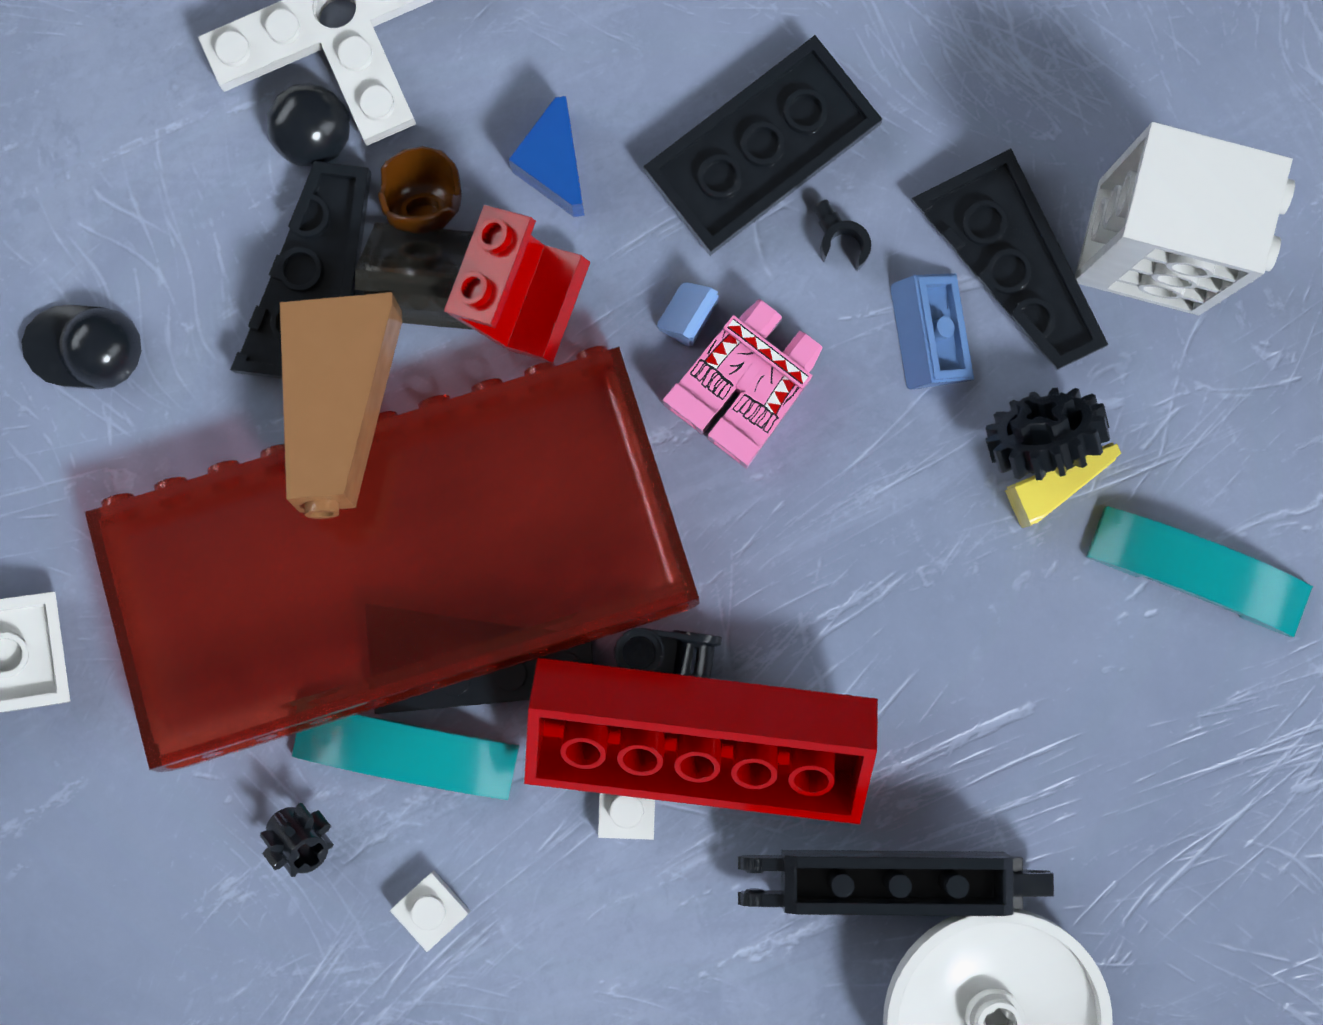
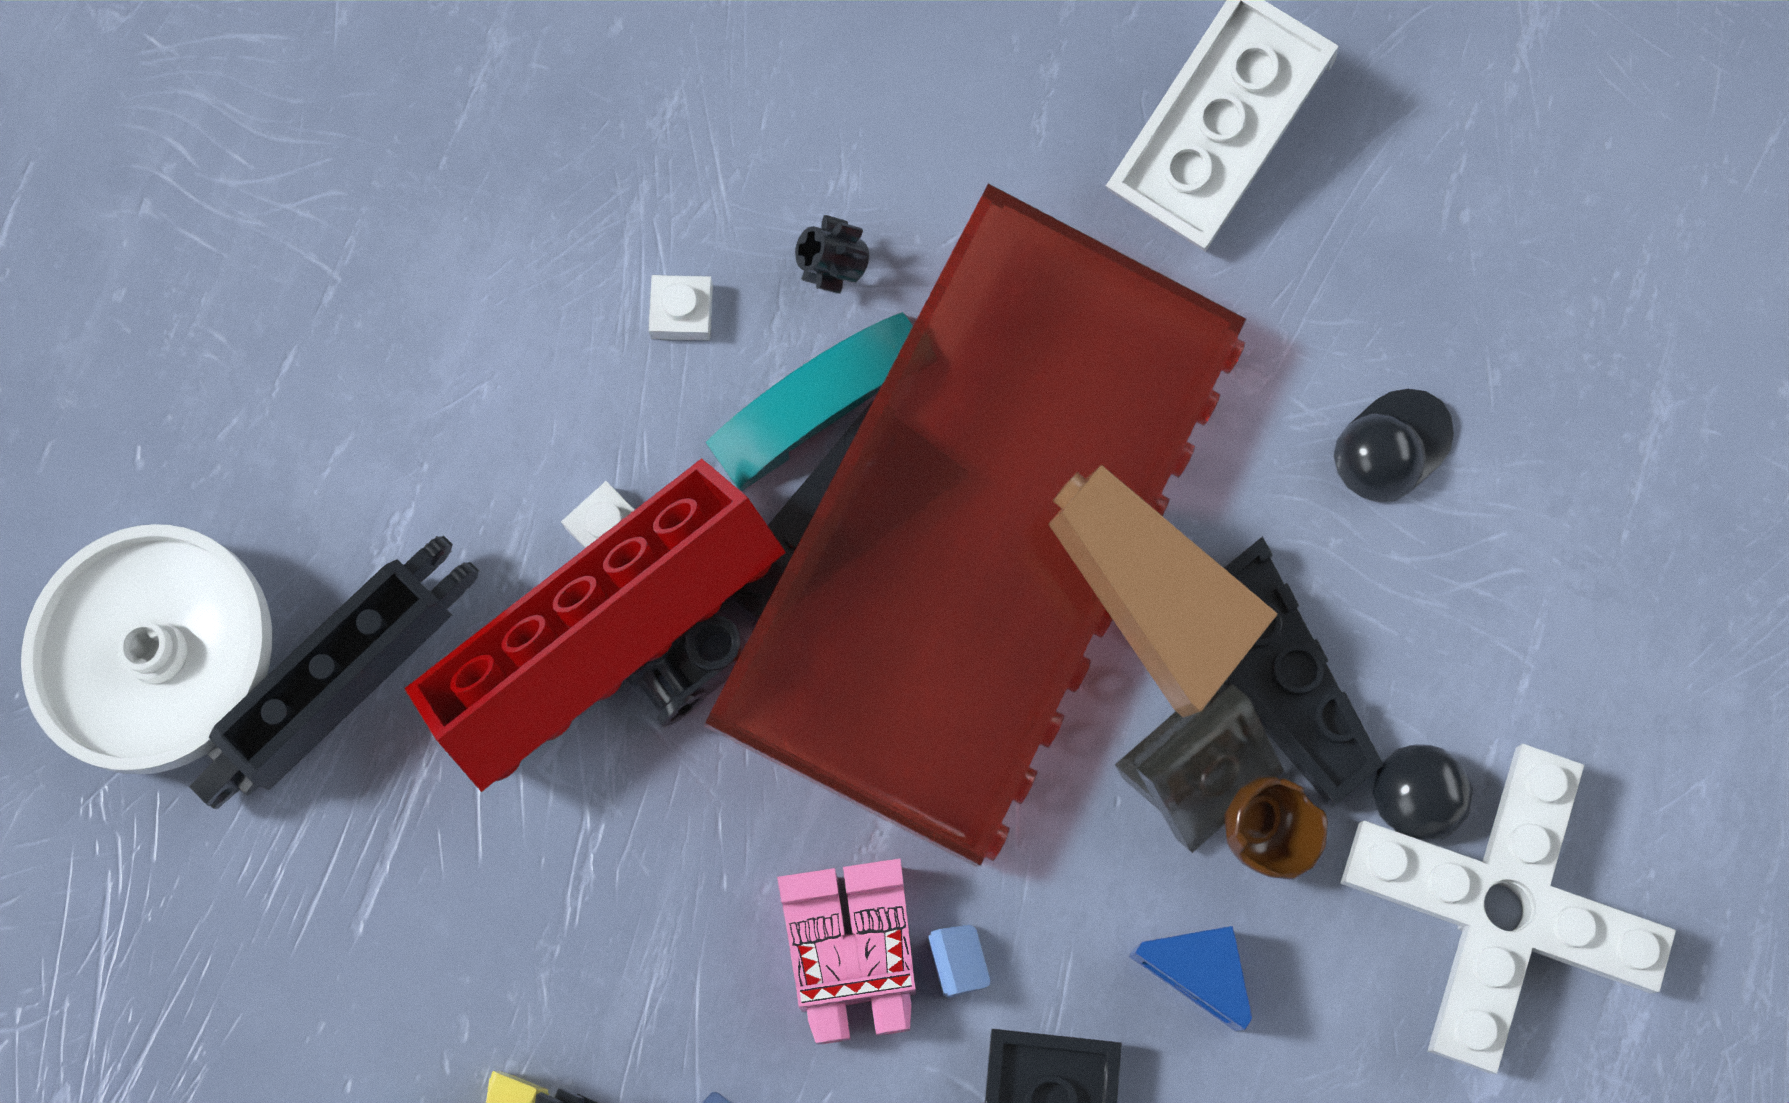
camera: 135 degrees right, 10 degrees down
red panel [444,205,590,364] -> none

